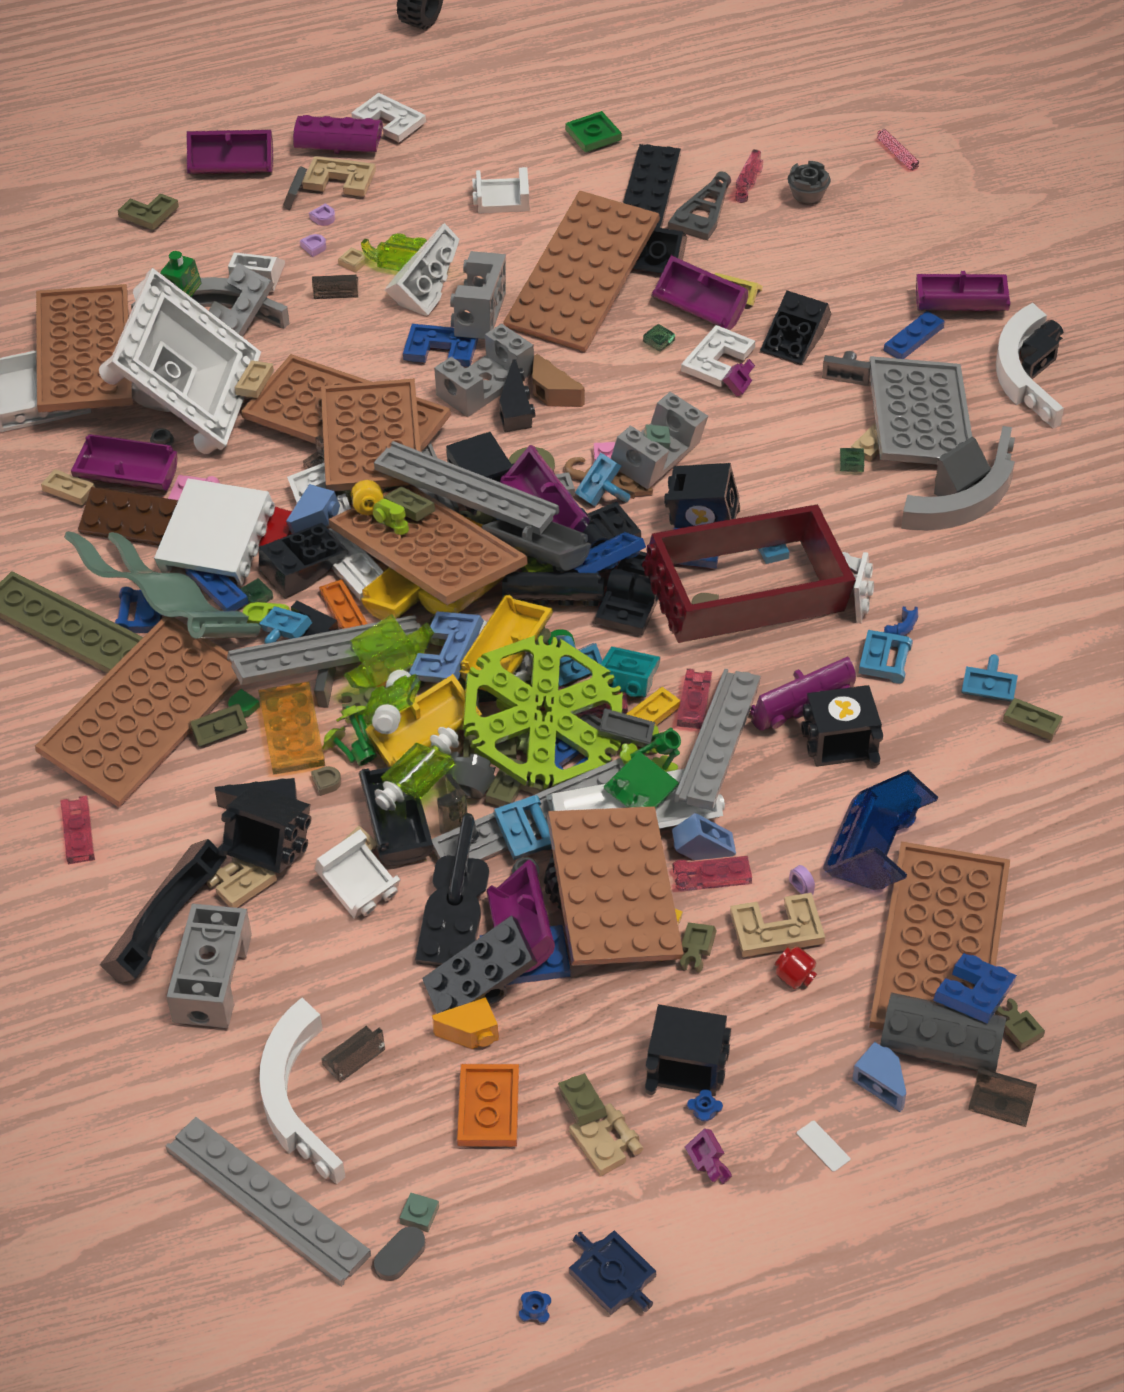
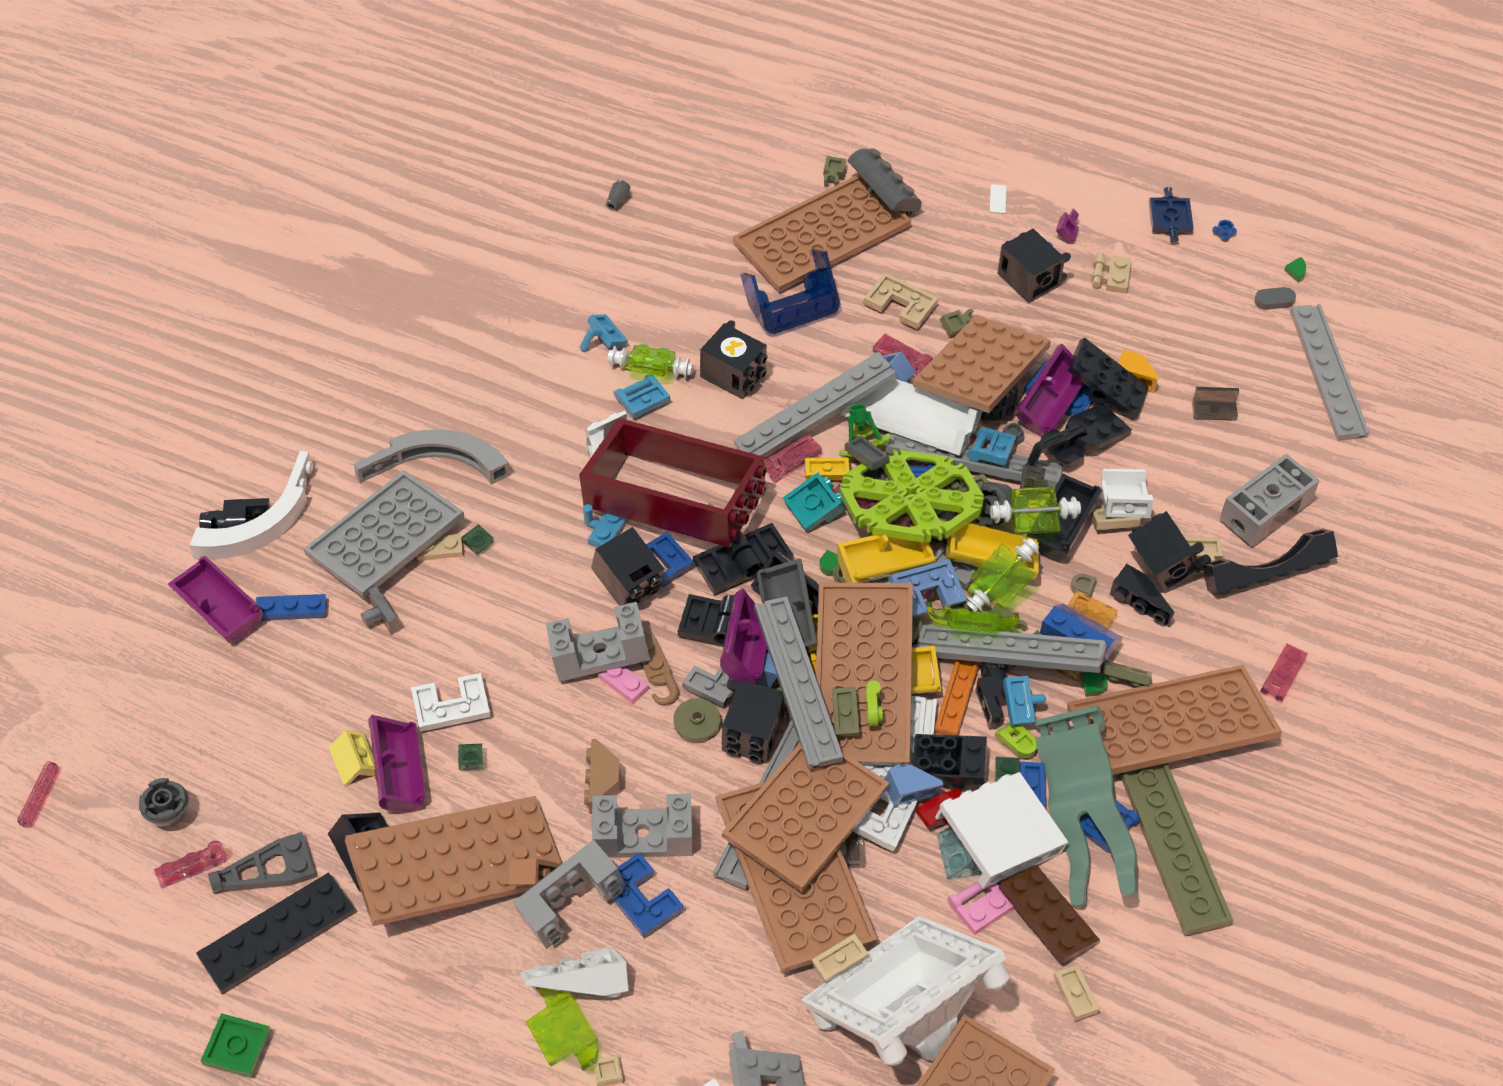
camera: 140 degrees left, 5 degrees up
magenta container [71,434,178,491] -> none
white arch [259,998,345,1185] -> none
clear smoke panel [312,274,359,299] -> none
green plant [322,705,377,766] -> none
yellow head [351,480,384,516] -> none
sand green plate [400,1192,439,1232] -> none
orange plate [457,1064,519,1147] -> none
white panel [472,167,530,214] -> none
black slope [499,359,536,432] -> none
dark azure plate [556,635,602,686] -> none
olive plate [558,1073,607,1126] -> none
blue plate [569,532,646,573] -> none
dark azure plate [575,453,630,506] -> none
green plate [604,751,680,809] -> none
sand green plate [644,424,671,450] -> none
magenta plate [723,359,755,397] -> none
magenta container [750,656,856,731] -> none
black slope [760,290,832,365] -> none
red head [774,947,817,989] -> none
lavender tile [789,865,815,895] -> none
medium blue slope [852,1042,906,1112] -> none
blue piece [884,606,919,636] -> none
blue plate [933,953,1017,1023] -> none
dark grey slope [934,437,991,496] -> none
clear smoke panel [968,1068,1037,1127] -> none
olive plate [1003,698,1063,741] -> none
none -> nougat slope [507,858,561,888]
none -> clear neon green plate [608,344,693,379]
none -> blue slope [1040,603,1123,669]
none -> green tile [1285,257,1306,282]

